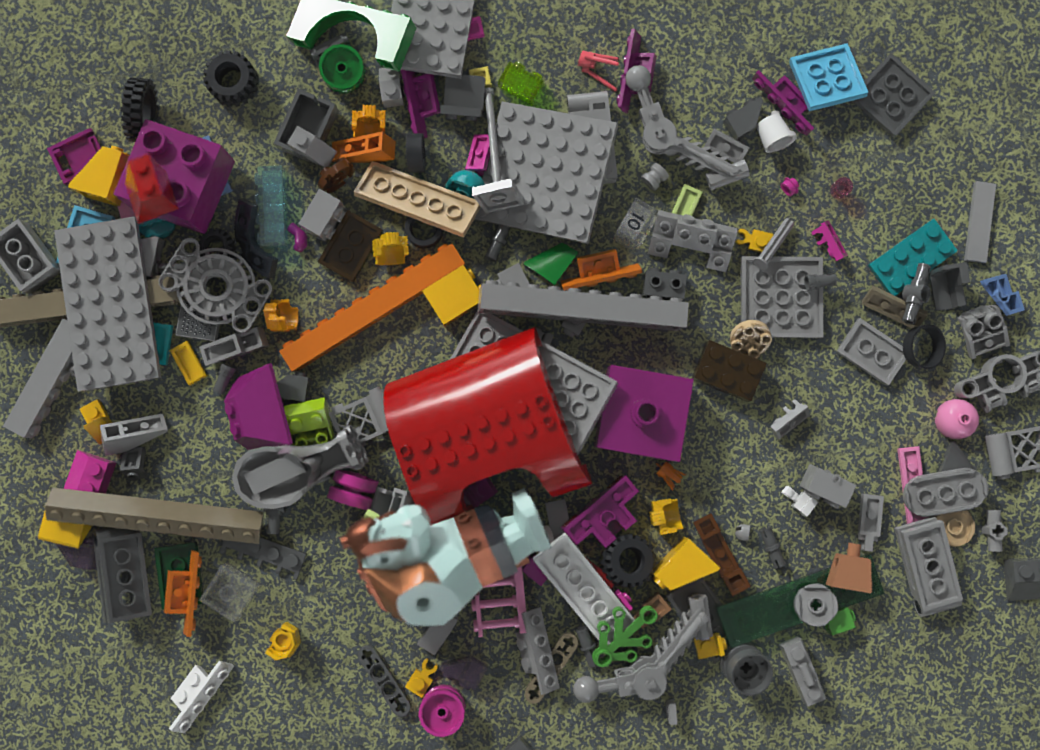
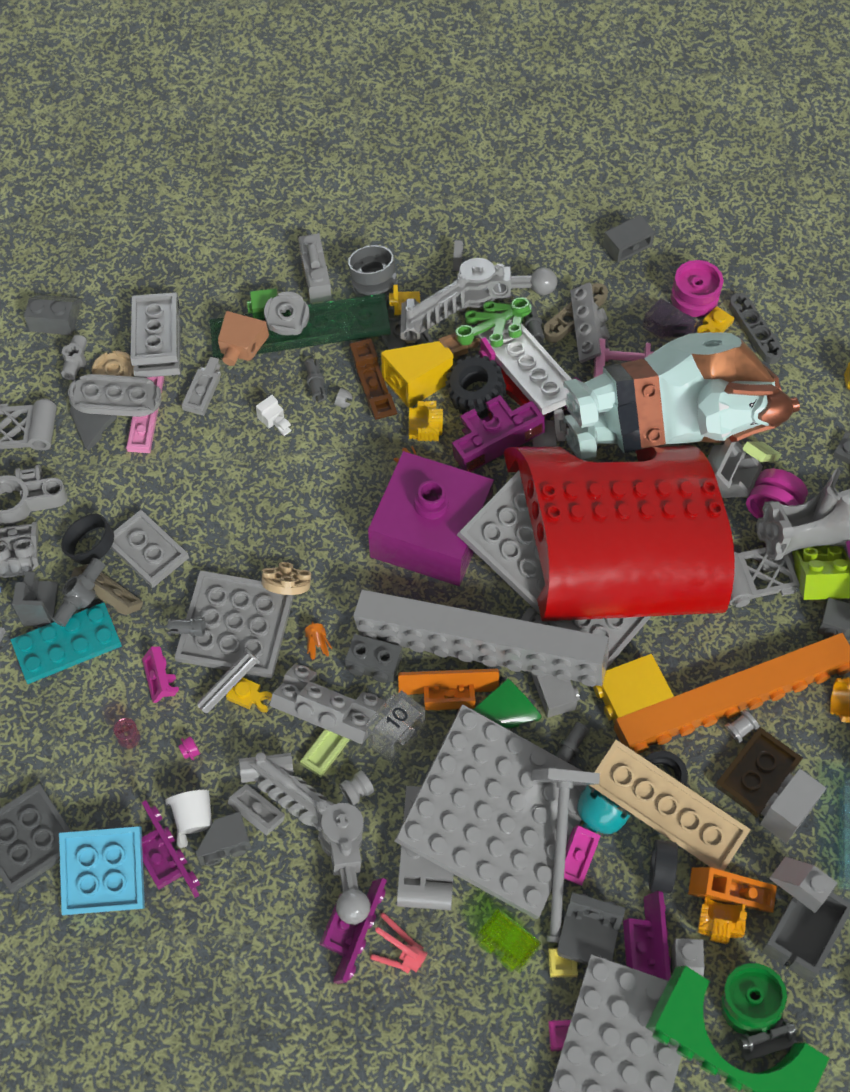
camera: 170 degrees left, 25 degrees down
magenta arm [287,223,308,252] -> none
reddish brown plate [318,157,355,194] -> none
yellow hair [372,232,409,266] -> none
dark brown brick [691,340,767,402] -> none
light grey plate [771,399,810,440] -> none
light grey brick [799,463,857,508] -> none
bright pink cylinder [935,399,979,439] -> none
none -> orange piece [305,622,333,660]
none -> light grey bush [725,709,759,743]

